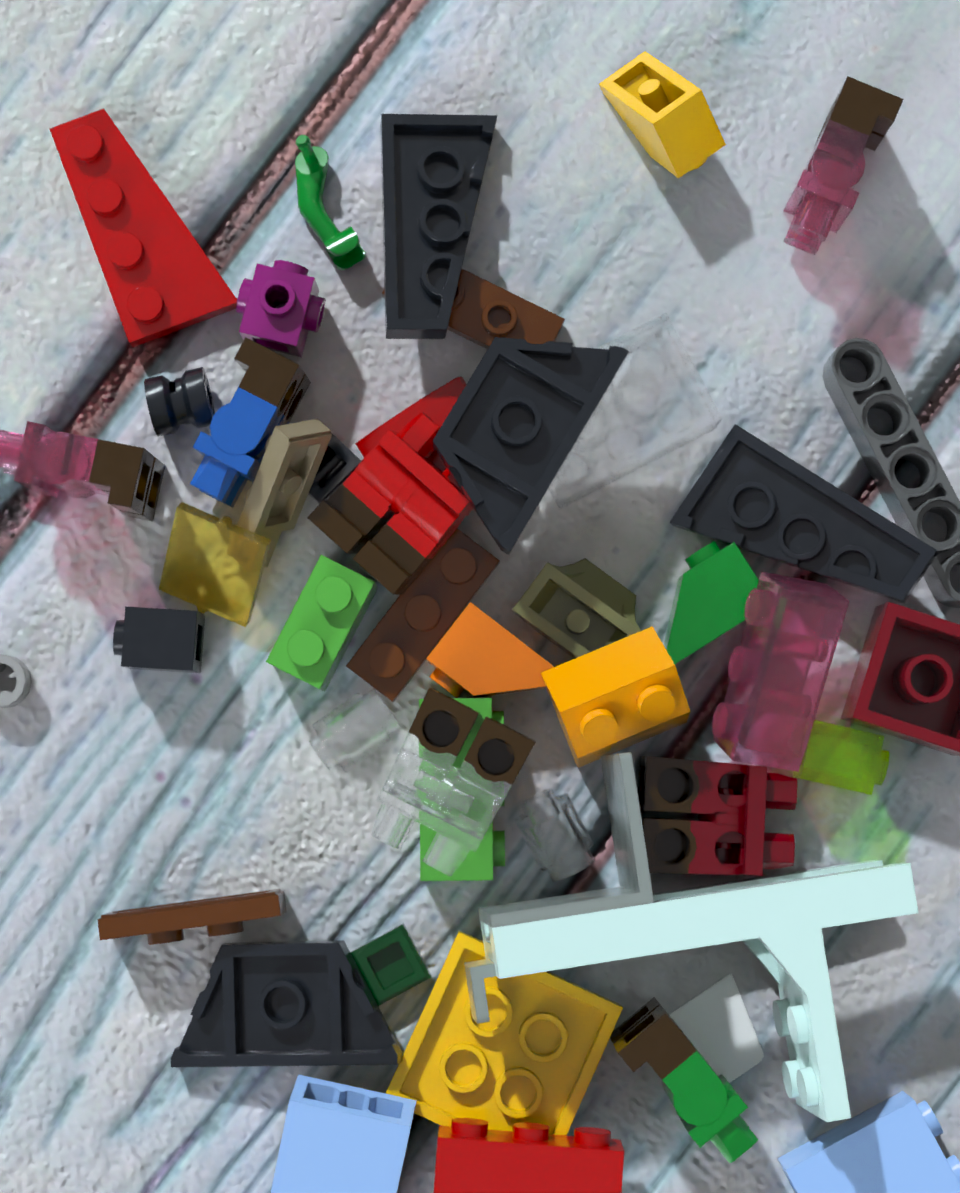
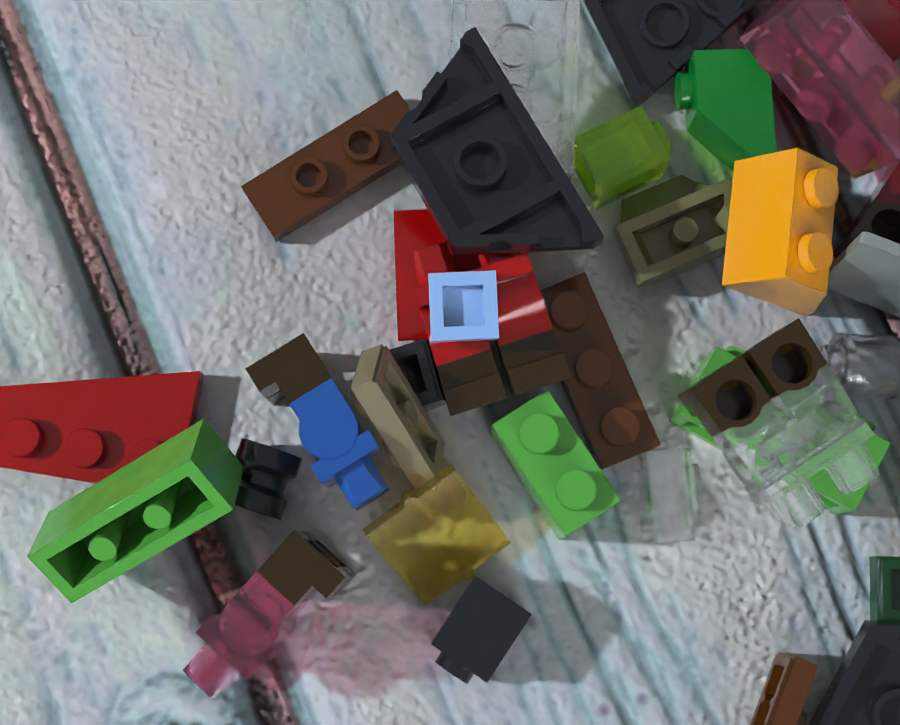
camera: 65 degrees left, 5 degrees down
magenta brick [236,260,326,358] -> none
green piece [295,135,366,271] -> none
black wing [380,114,498,339] -> none
orange slope [426,602,554,698] -> none
none -> bright green brick [27,418,244,604]
none -> light blue tile [428,270,499,343]
none -> clear neon green brick [568,106,671,210]

